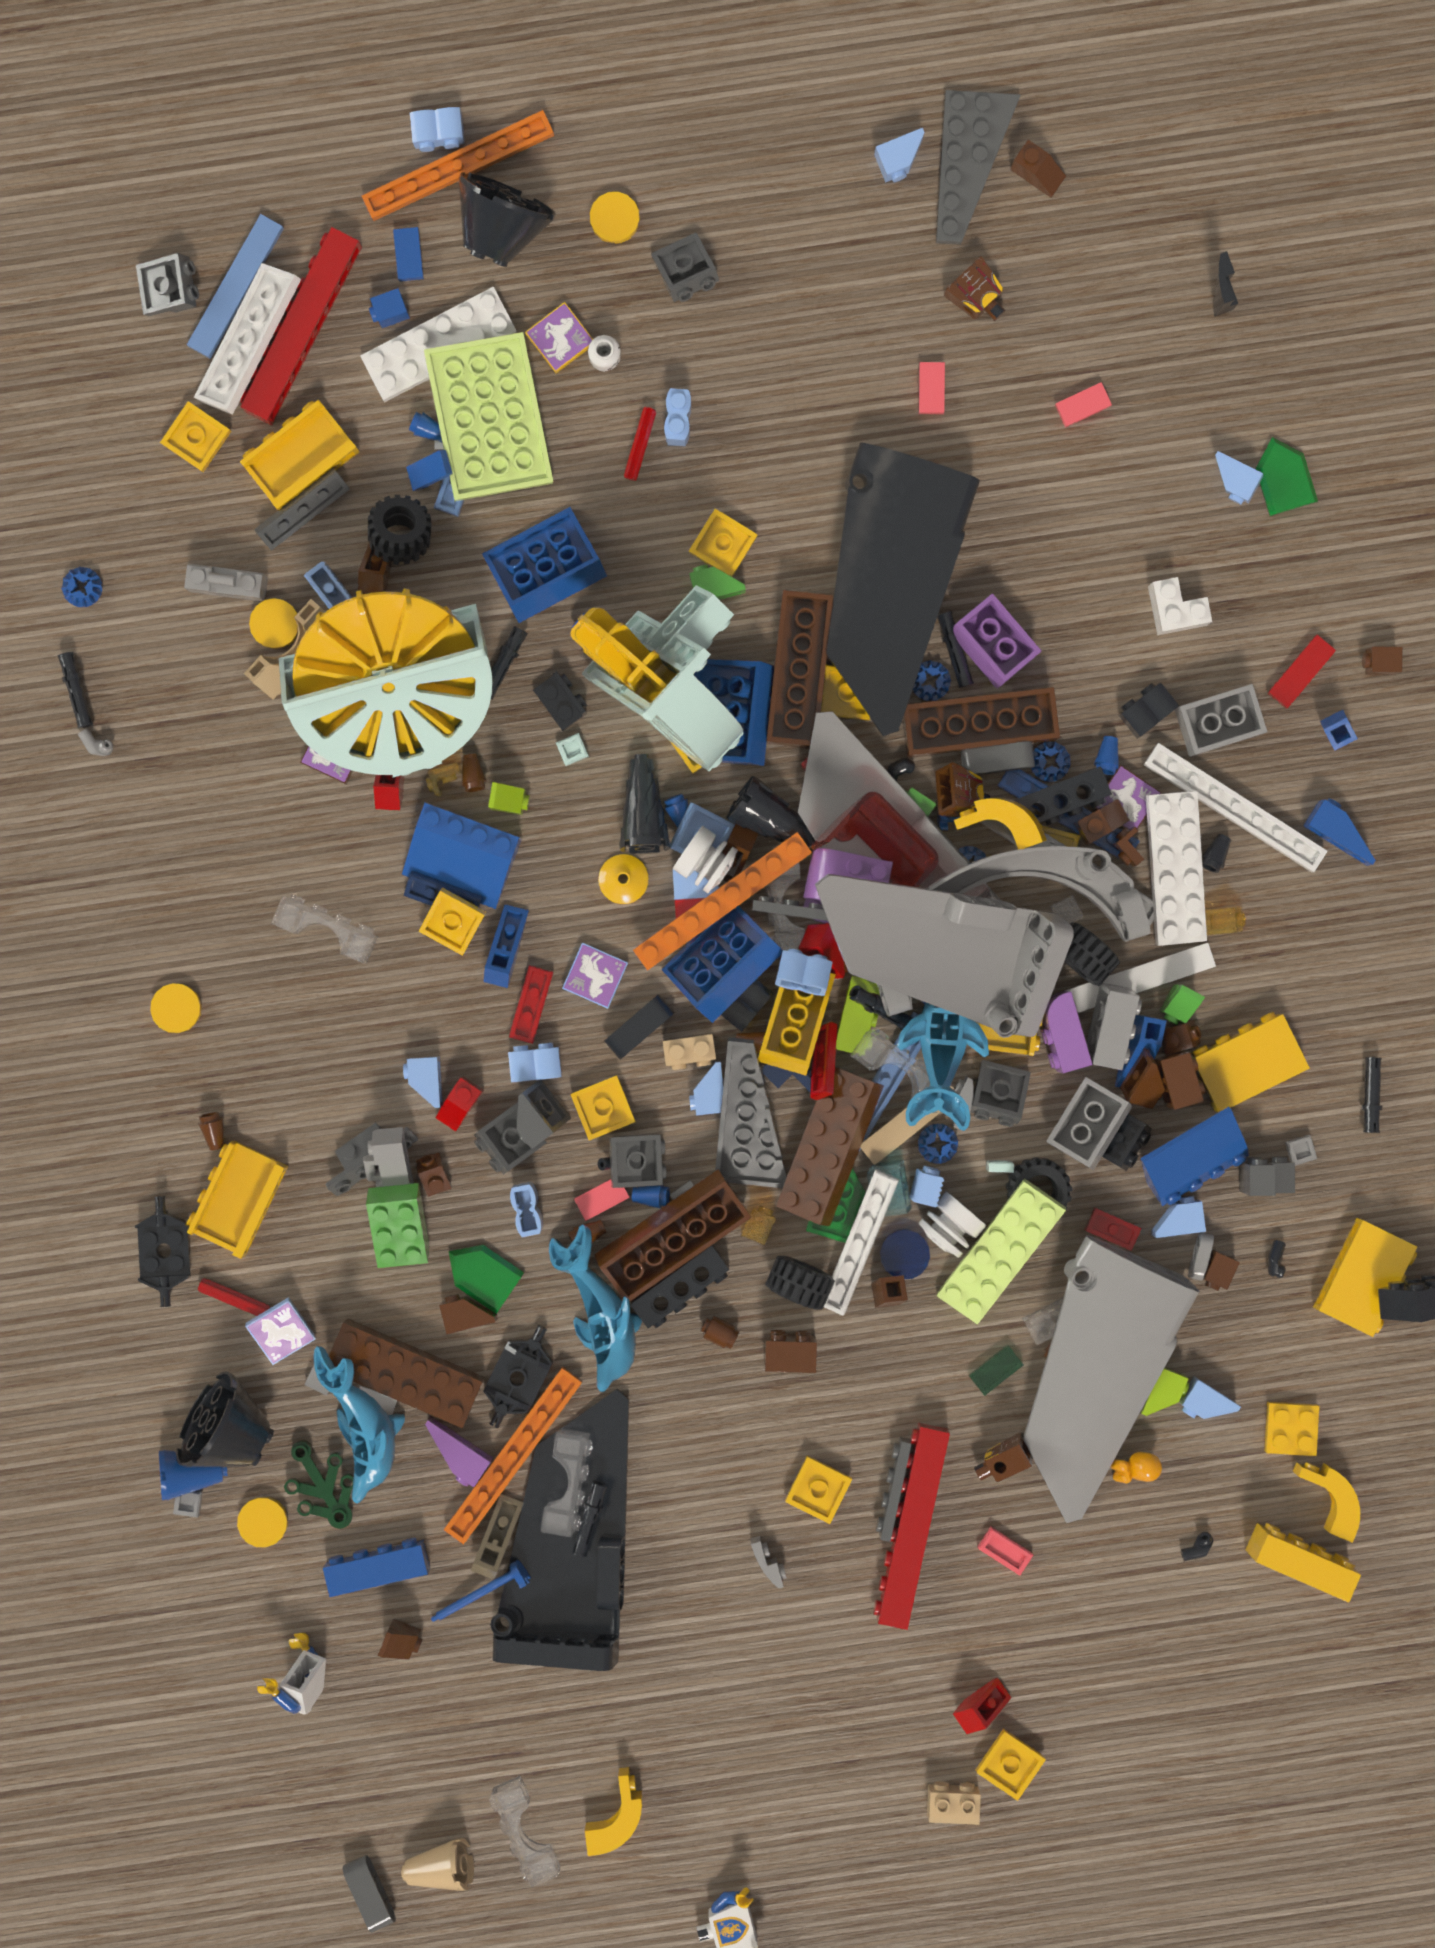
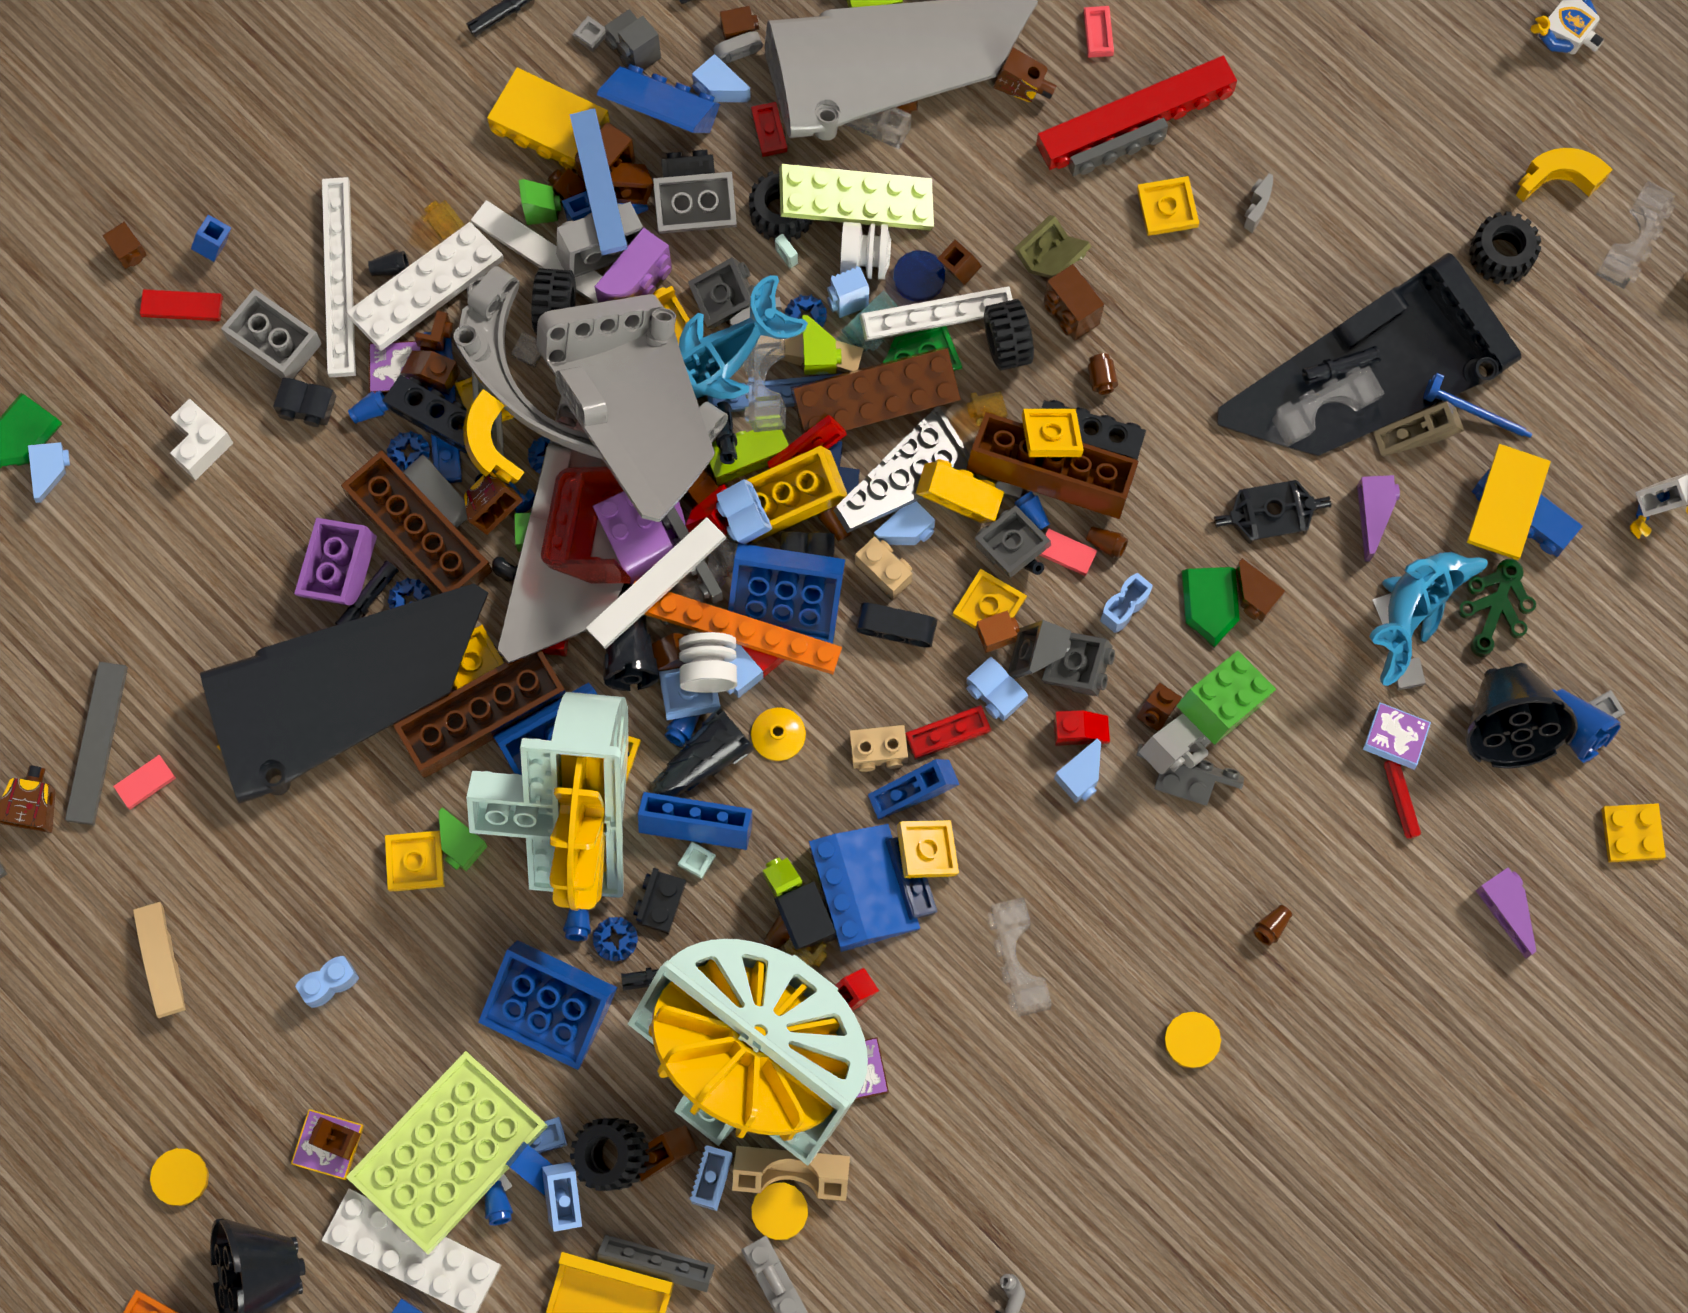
camera: 130 degrees left, 15 degrees down
black plate [135,1196,191,1307] -> none
yellow panel [186,1140,288,1259] -> none
yellow tile [237,1496,288,1548] -> none
reddish brown brick [329,1318,485,1428] -> none
reddish brown slope [378,1619,423,1660] -> none
orange plate [444,1366,583,1545] -> none
dark azure animal [549,1224,642,1392] -> none
tile [562,943,628,1008] -> none
white head [588,335,621,372] -> none
red axle [624,407,656,481] -> none
dark grey plate [651,232,719,302] -> none
clear green tile [969,1344,1024,1396] -> none
coral tile [1055,382,1112,428] -> none
blue slope [1303,798,1376,866] -> none
none -> dark grey tile [65,662,128,826]
none -> tan slope [133,902,186,1018]
none -> reddish brown bracket [309,1117,361,1160]
none -> light blue brick [542,1162,582,1232]
none -> medium blue tile [569,108,628,256]
none -> white tile [586,517,726,649]
none -> blue gear [593,917,638,961]
none -> blue brick [638,792,752,850]
none -> black slope [774,882,837,950]
none -> lime slope [802,315,842,375]
none -> tan brick [850,725,908,772]
none -> yellow brick [915,459,1004,523]
none -> dark orange brick [976,610,1020,653]
none -> olive bracket [1014,215,1091,279]
none -> yellow plate [1022,409,1083,457]
none -> yellow tile [1467,444,1551,560]
none -> black tyre [1469,211,1541,285]
none -> medium lavender slope [1476,868,1536,959]
none -> yellow plate [1601,803,1666,862]

